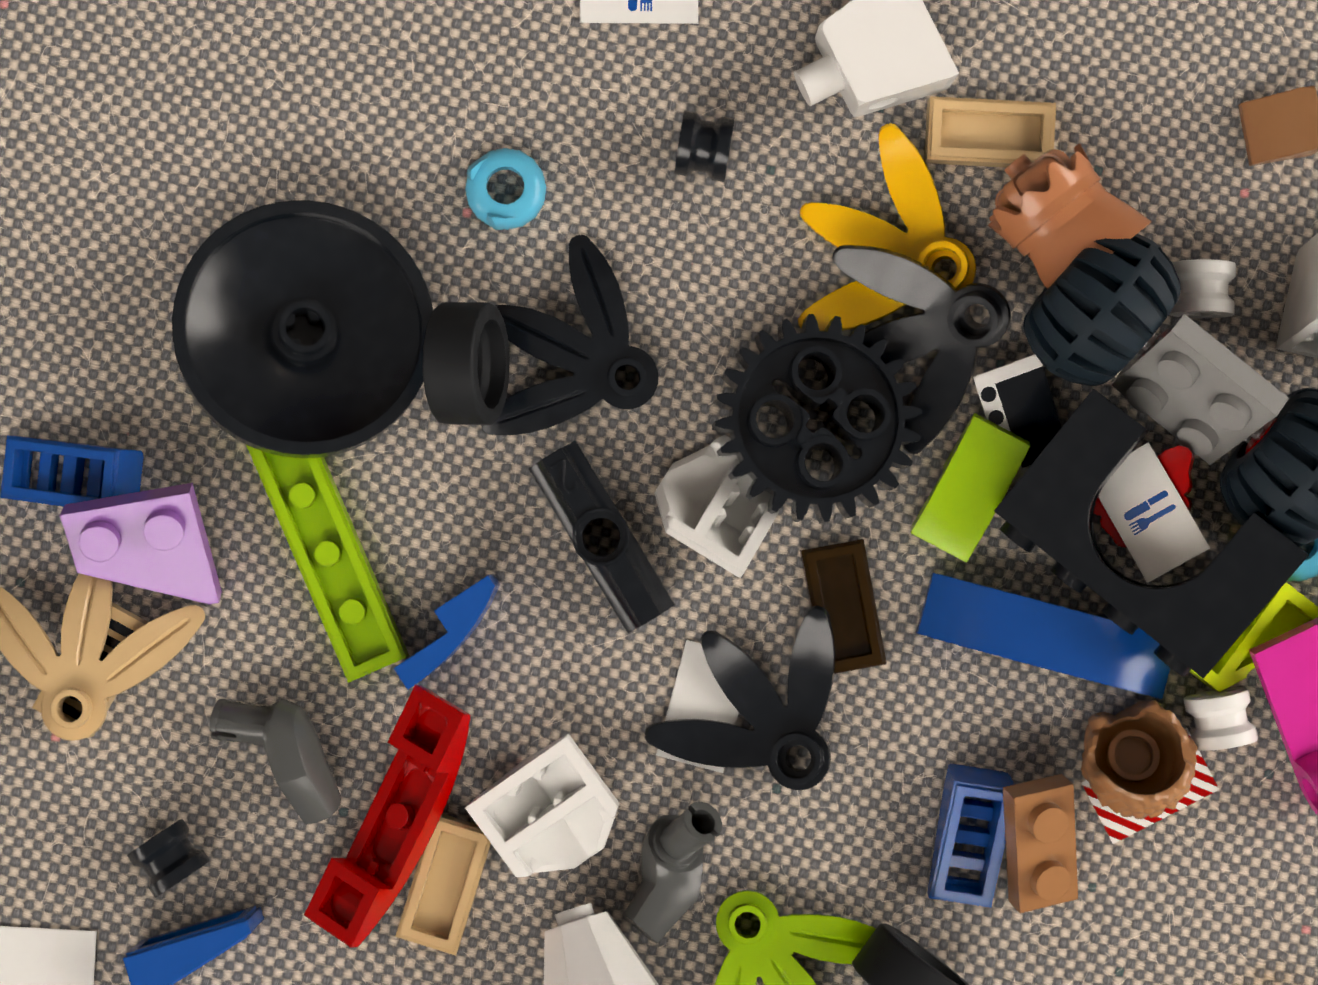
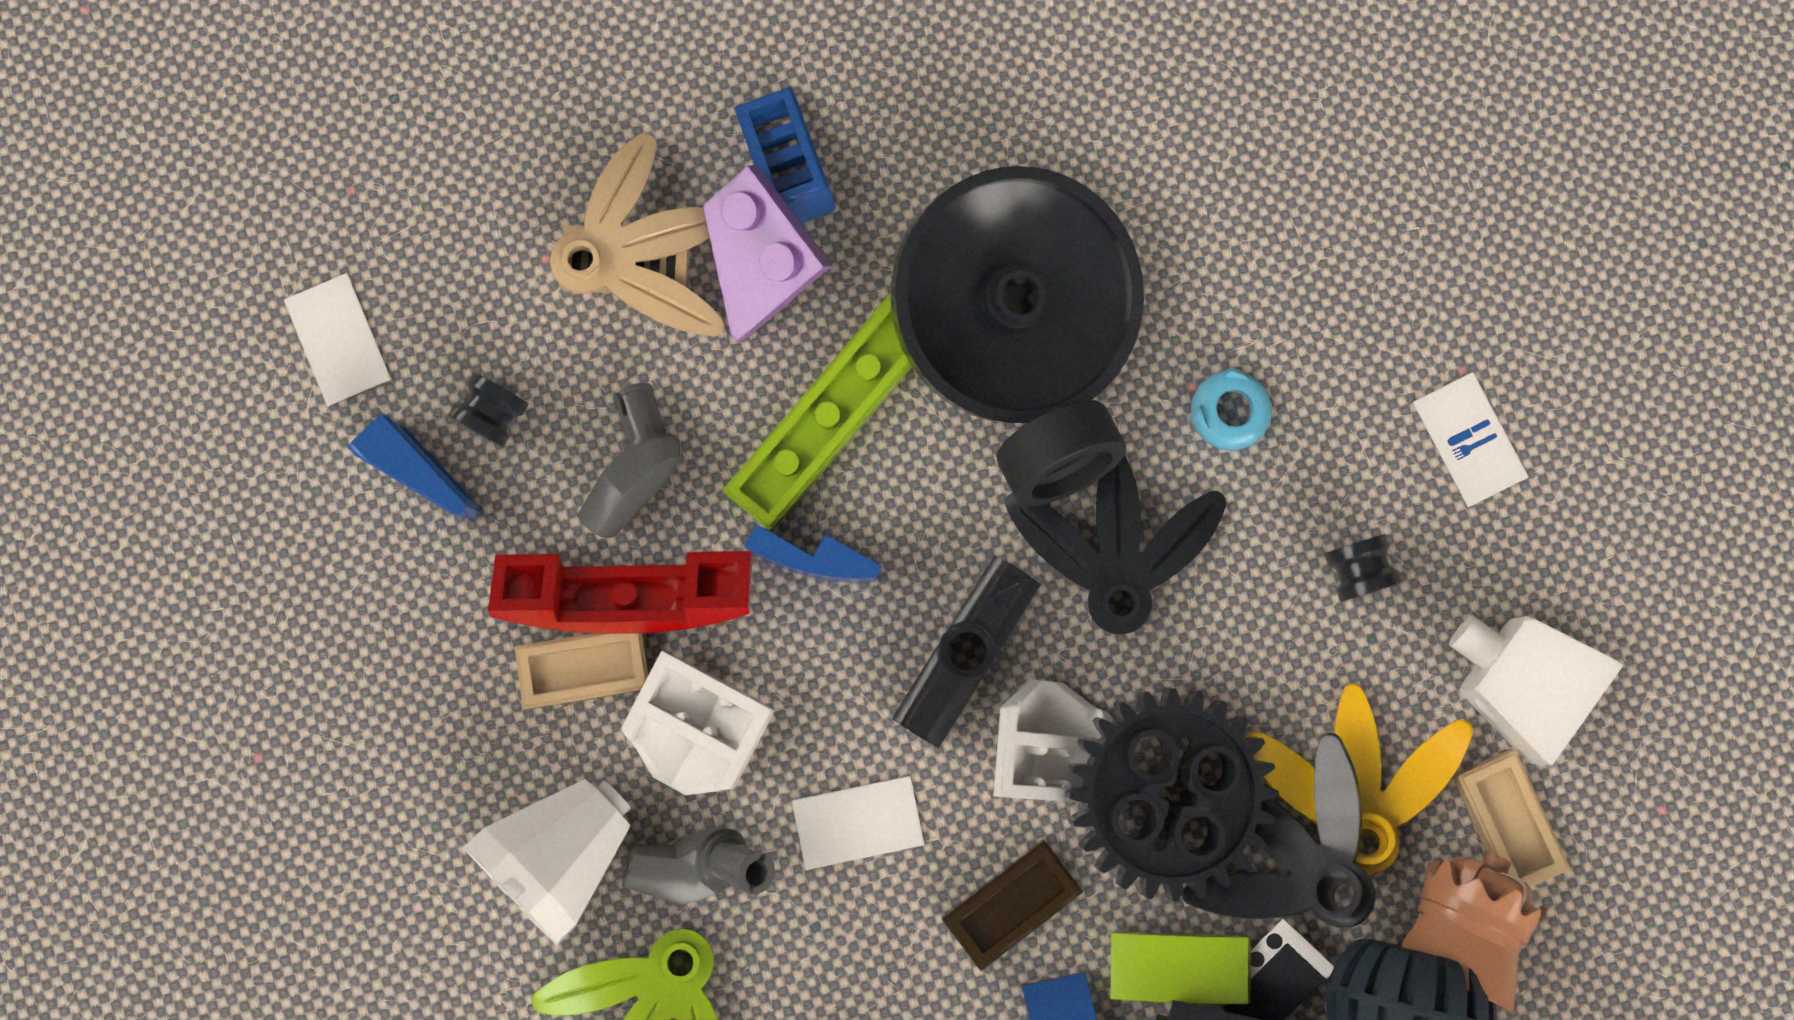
camera: 60 degrees right, 5 degrees down
black plant [645,606,835,790] -> none

